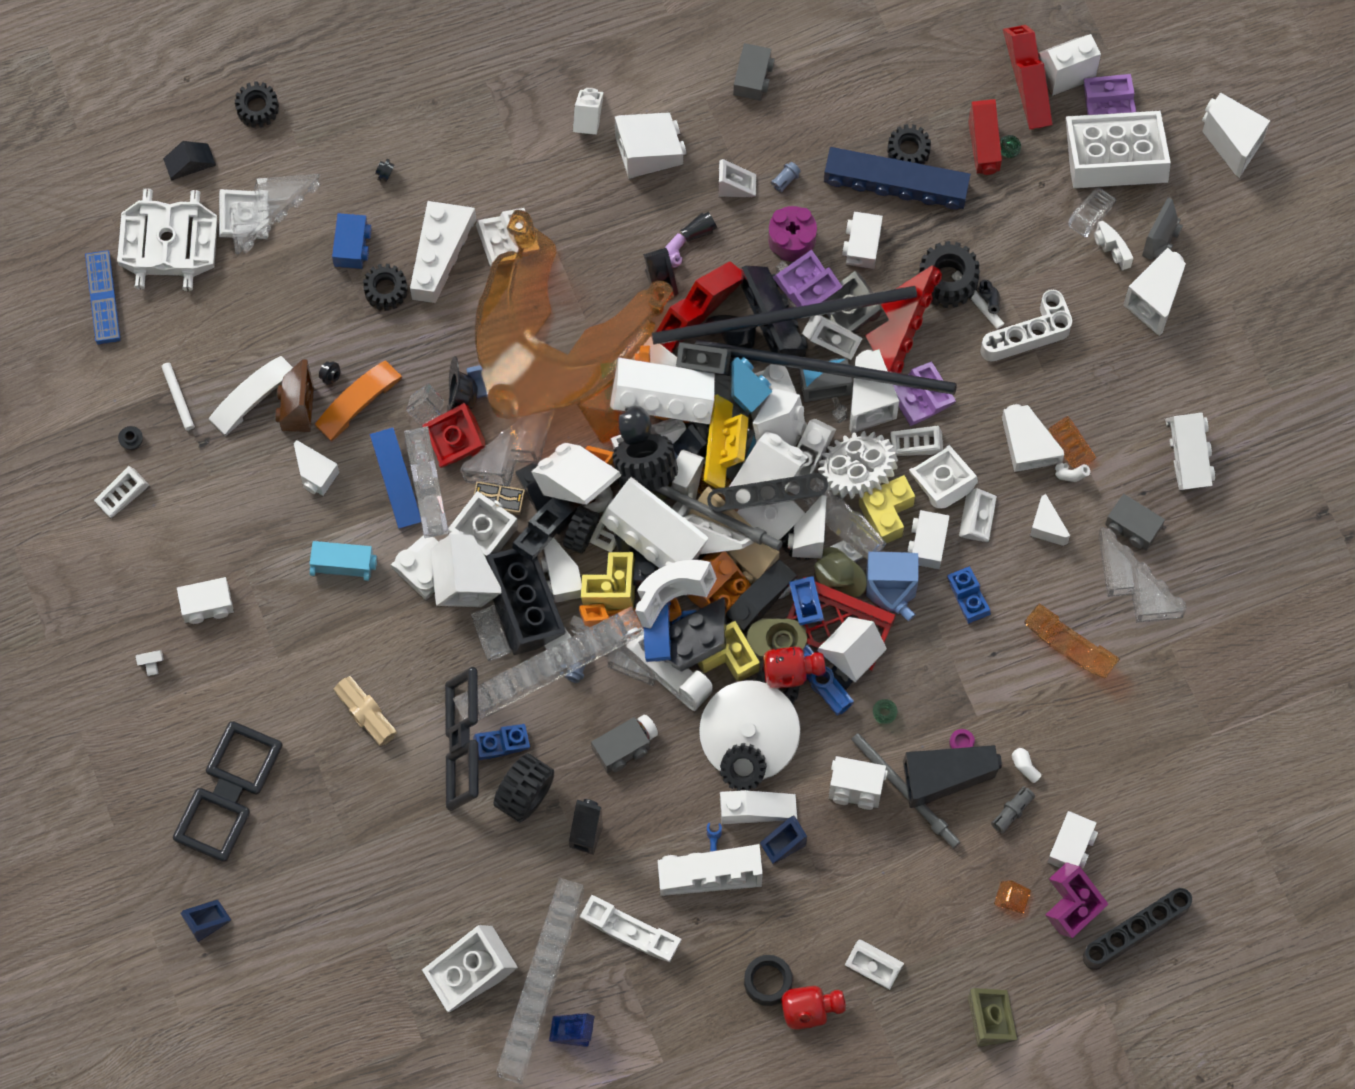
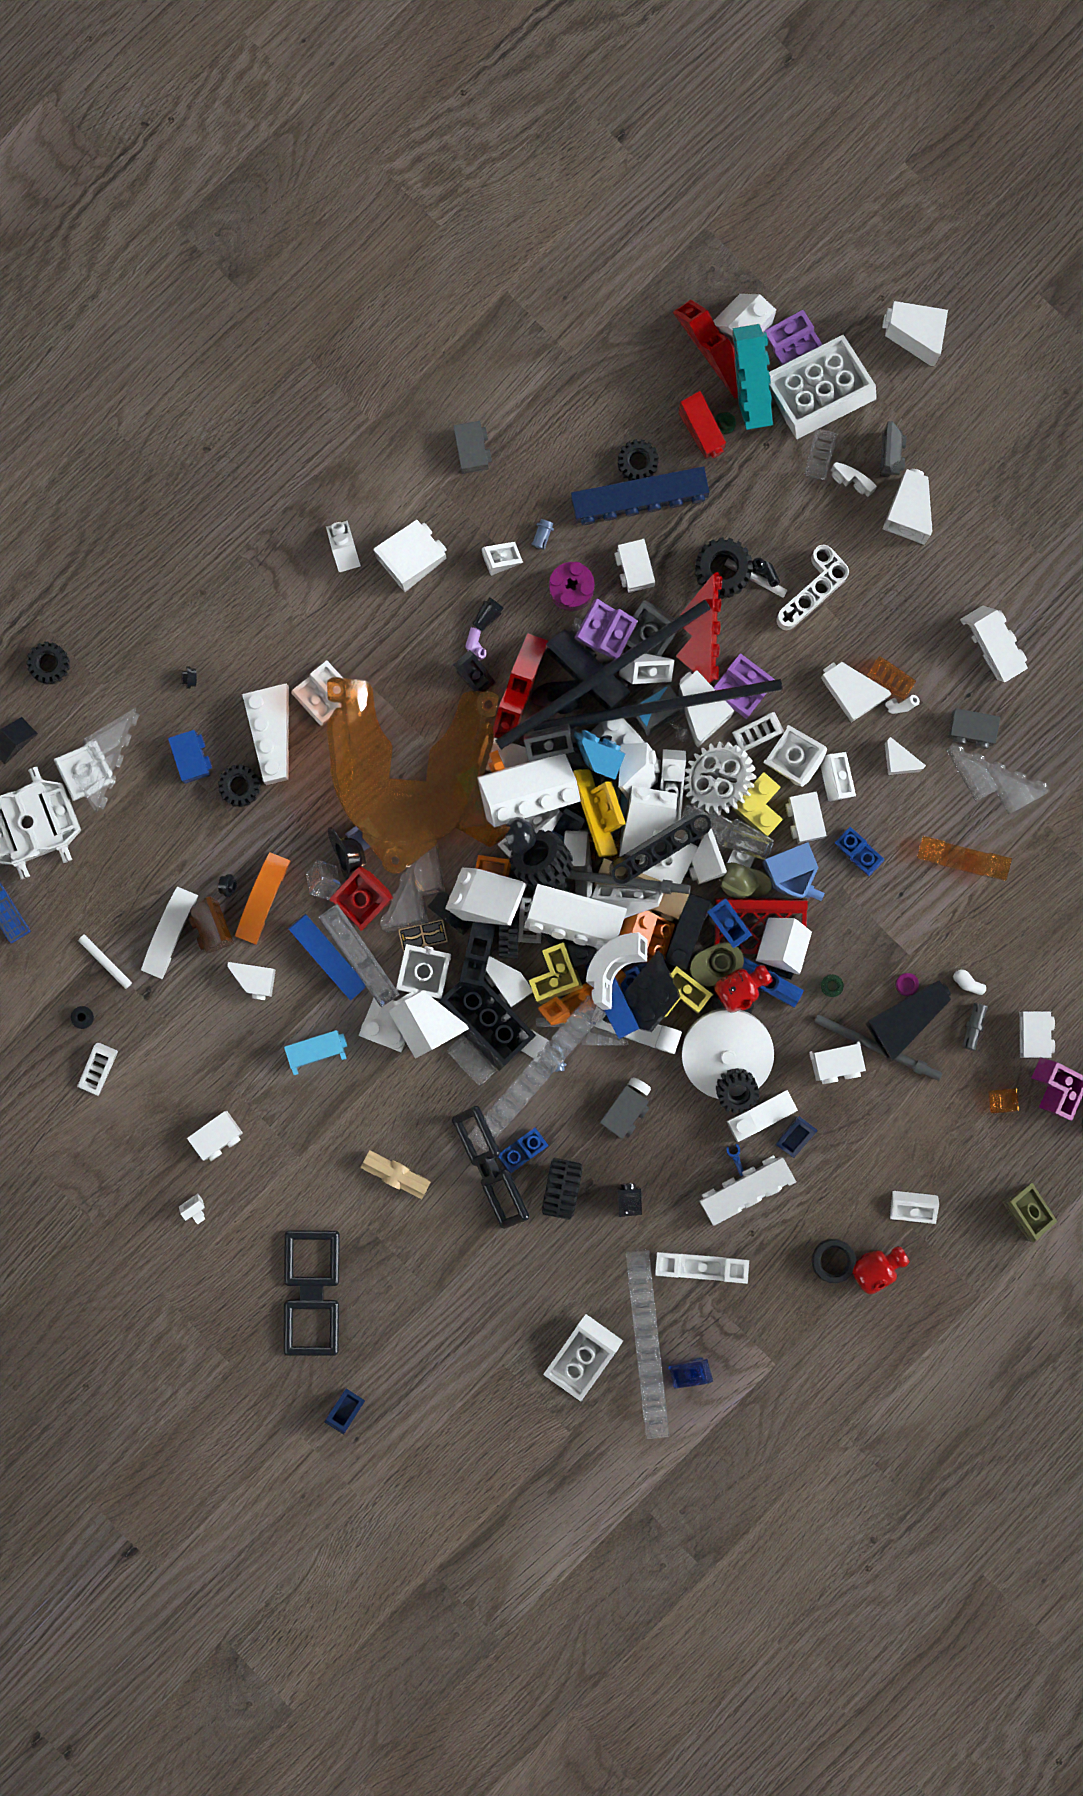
camera: 20 degrees left, 15 degrees up
none -> teal wedge [732,324,773,430]

